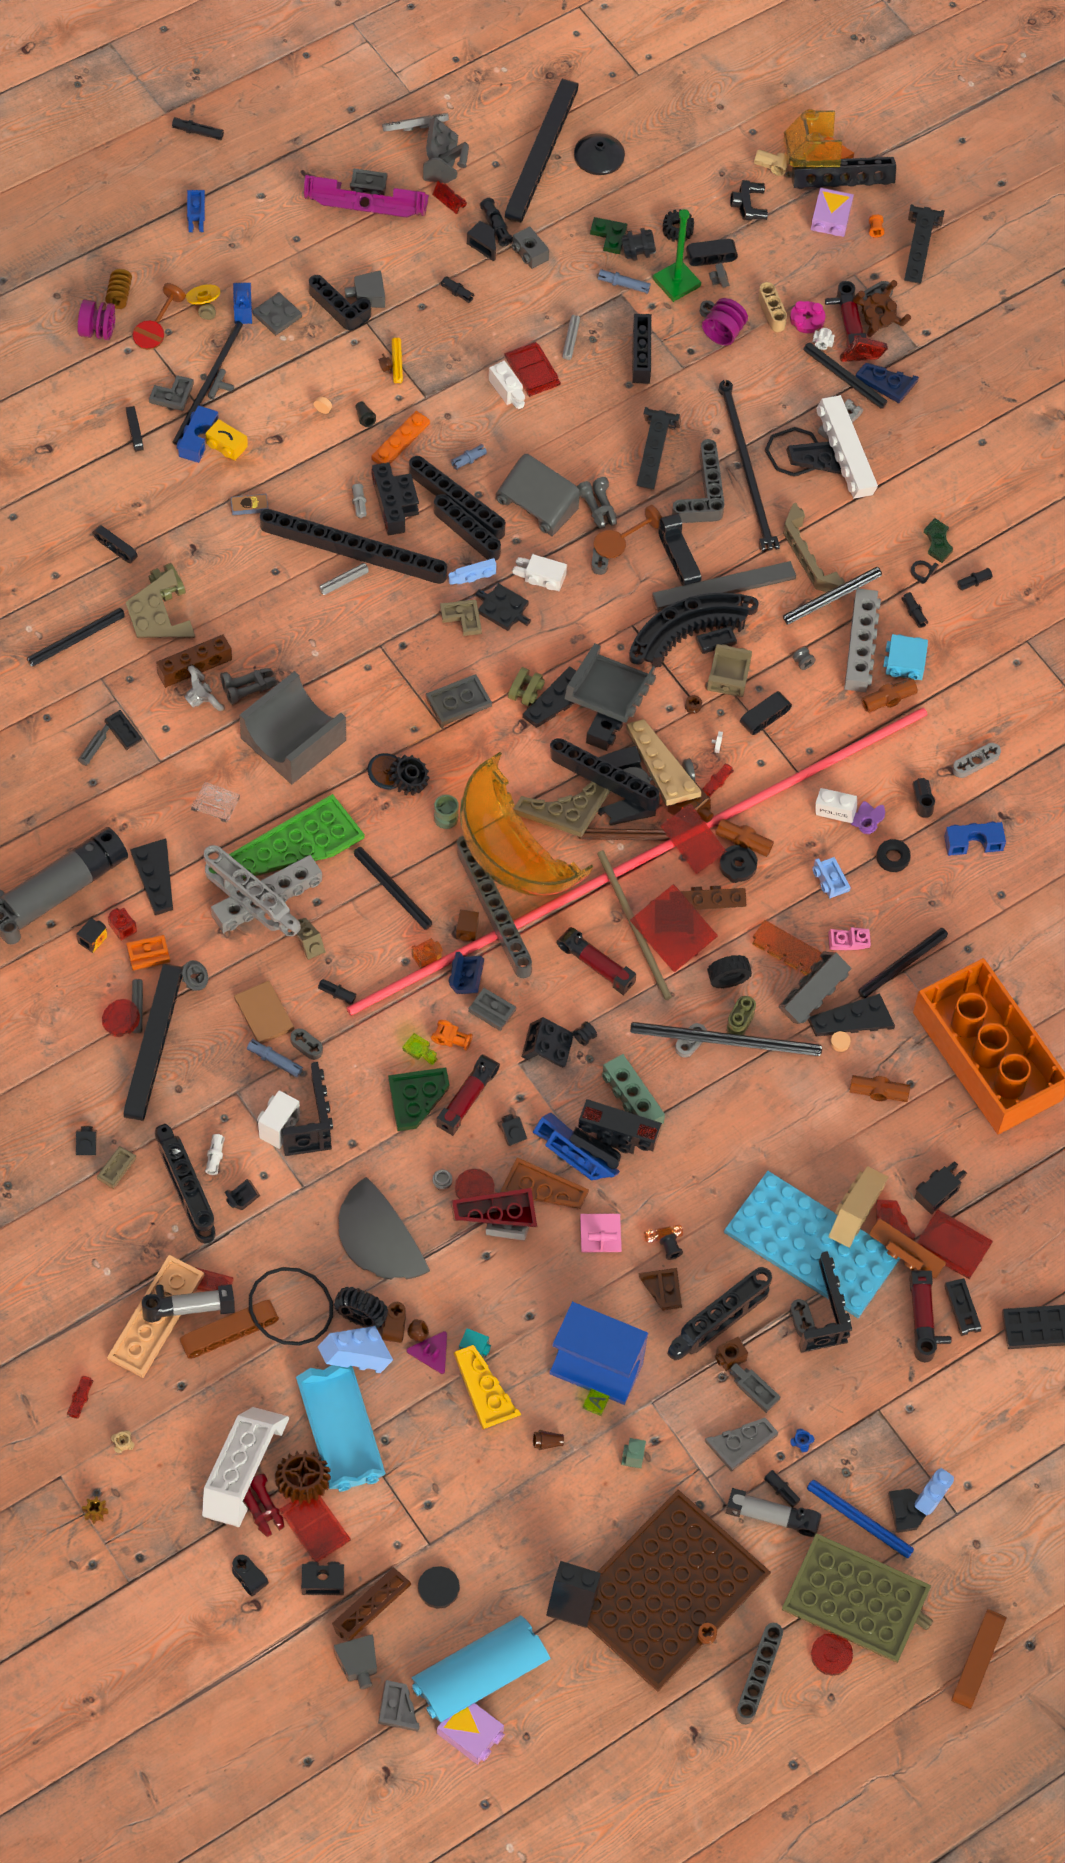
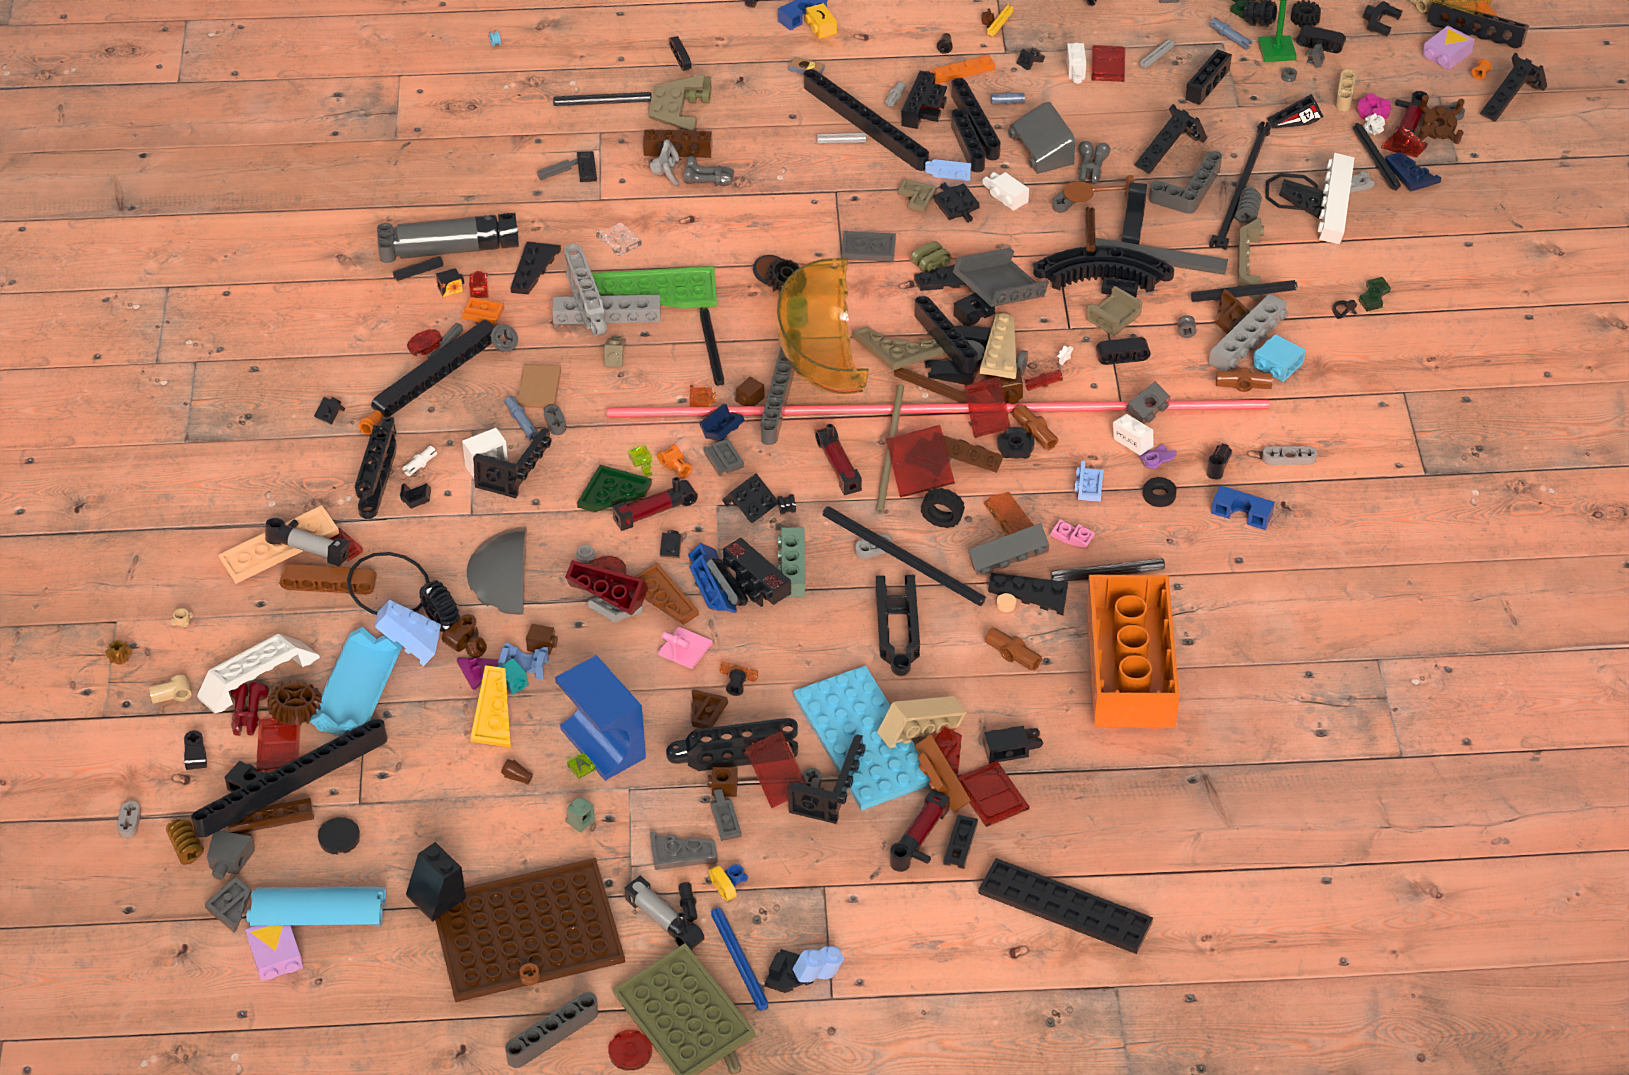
camera: 35 degrees right, 15 degrees down
clear red pin [67,1376,94,1419] -> none
dark tan plate [97,1146,136,1189] -> none
dark grey piece [239,671,346,785] -> none
light nougat tile [314,397,332,414] -> none
black axle [318,979,357,1005] -> none
reddish brown bush [685,695,702,714] -> none
magenta wheel [702,298,748,346] -> none
olive brick [726,996,756,1035] -> none
black pin [901,592,928,628] -> none
black axle [957,568,993,591] -> none
none -> light grey beam [117,801,141,838]
none -> tan piece [149,675,191,704]
none -> pearl gold piece [166,819,204,865]
none -> black beam [191,719,388,838]
none -> orange cone [359,410,383,435]
none -> black axle [393,257,443,281]
none -> medium blue piece [497,643,549,680]
none -> reddish brown brick [526,624,558,655]
none -> yellow beam [708,865,737,902]
none -> clear red piece [745,731,807,808]
none -> black piece [876,574,920,676]
none -> black bracket [1017,47,1046,70]
none -> reddish brown axle [1086,207,1096,252]
none -> dark grey brick [1126,381,1170,424]
none -> reddish brown wing [1215,289,1250,334]
none -> dark grey piece [1235,187,1262,223]
none -> black slope [1267,94,1324,129]

